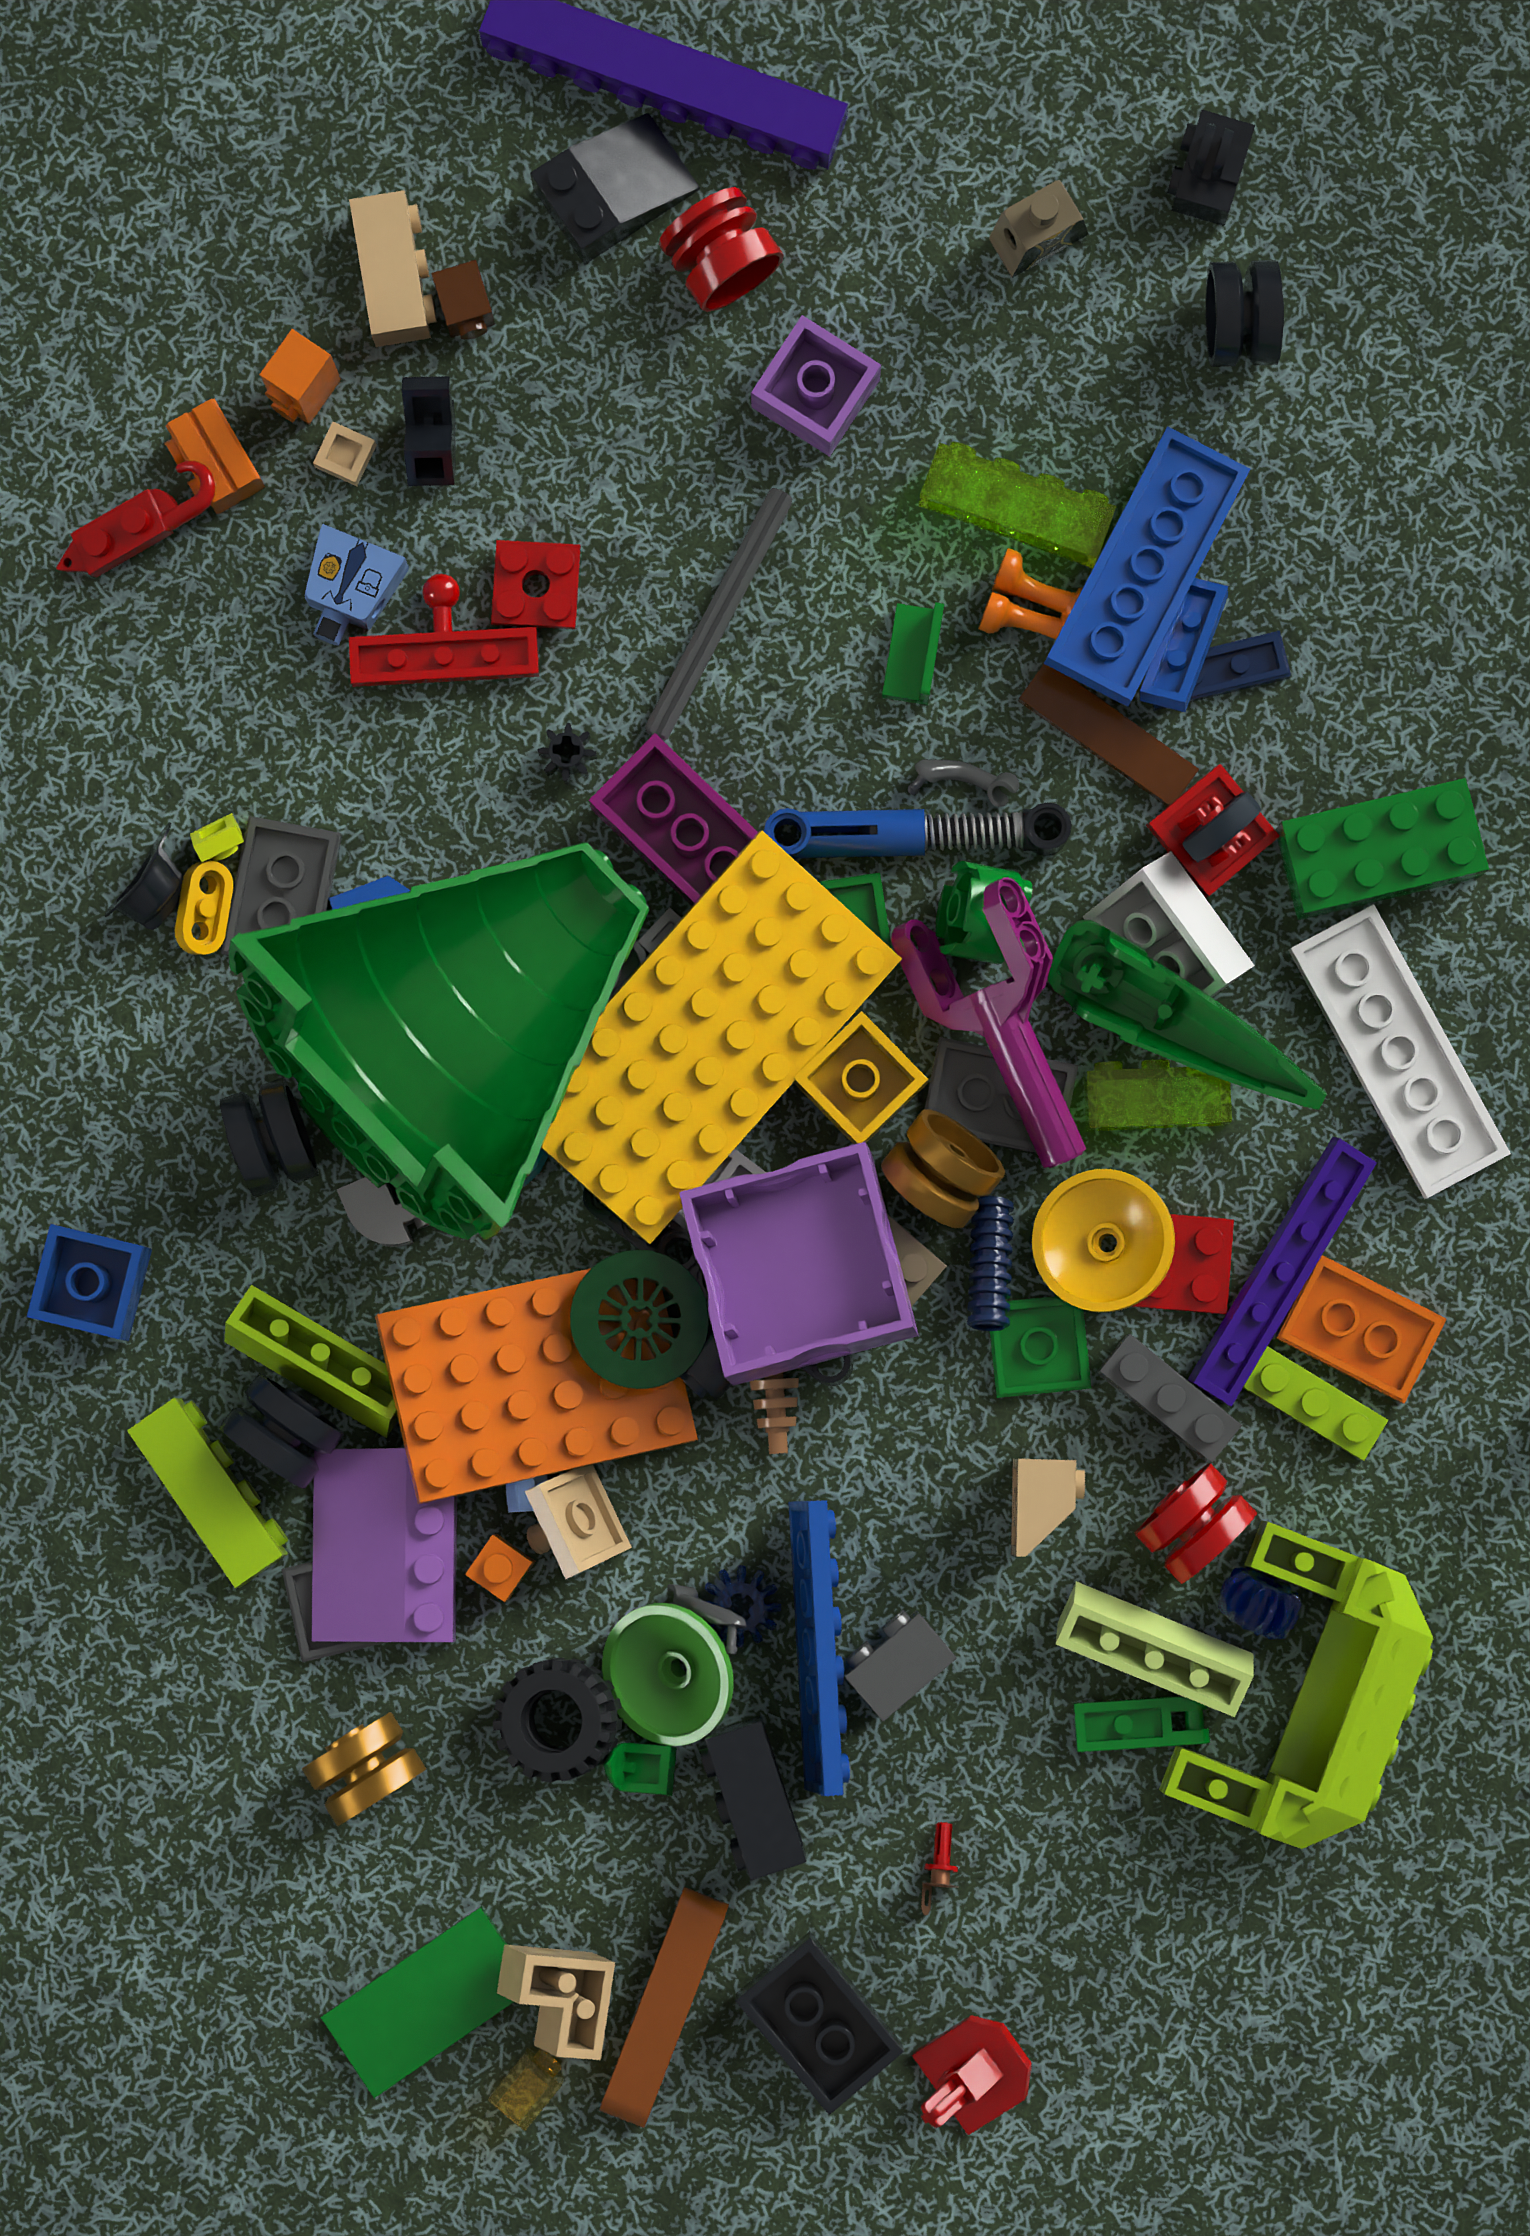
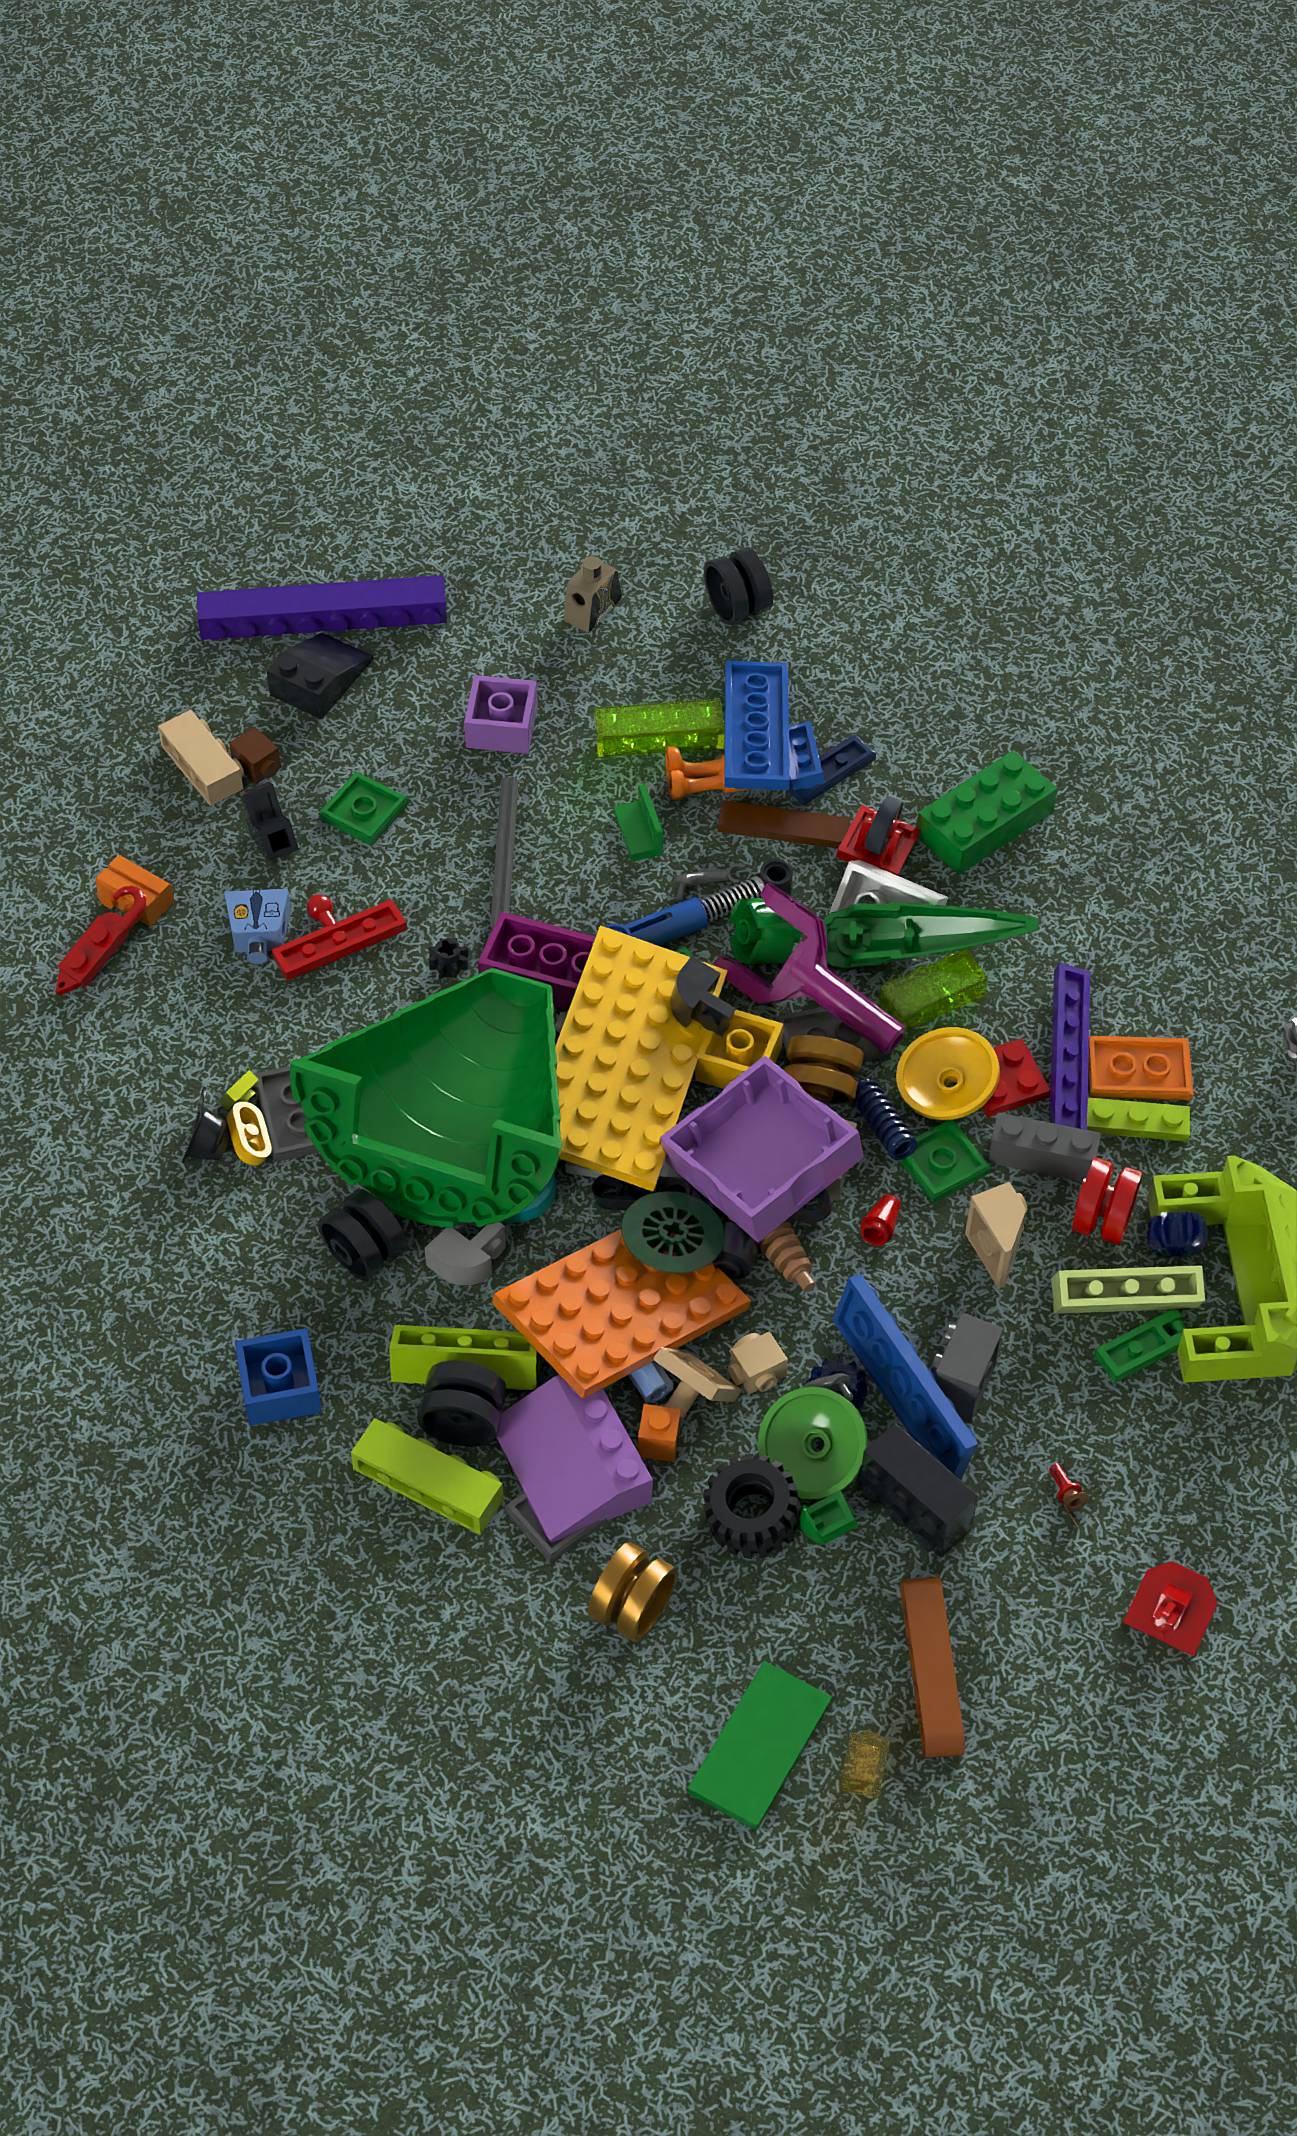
camera: 30 degrees left, 30 degrees down
orange brick [259,329,341,424] -> none
tan plate [313,422,377,486] -> none
red piece [491,540,581,629] -> none
tan brick [497,1944,615,2060] -> none
red wheel [659,187,784,312] -> none
black brick [735,1931,904,2115] -> none
black brick [1167,110,1255,226] -> none
white plate [1289,904,1511,1199] -> none
none -> green tile [319,772,409,846]
none -> black brick [670,956,736,1037]
none -> tan brick [728,1331,788,1395]
none -> red cone [860,1194,901,1246]

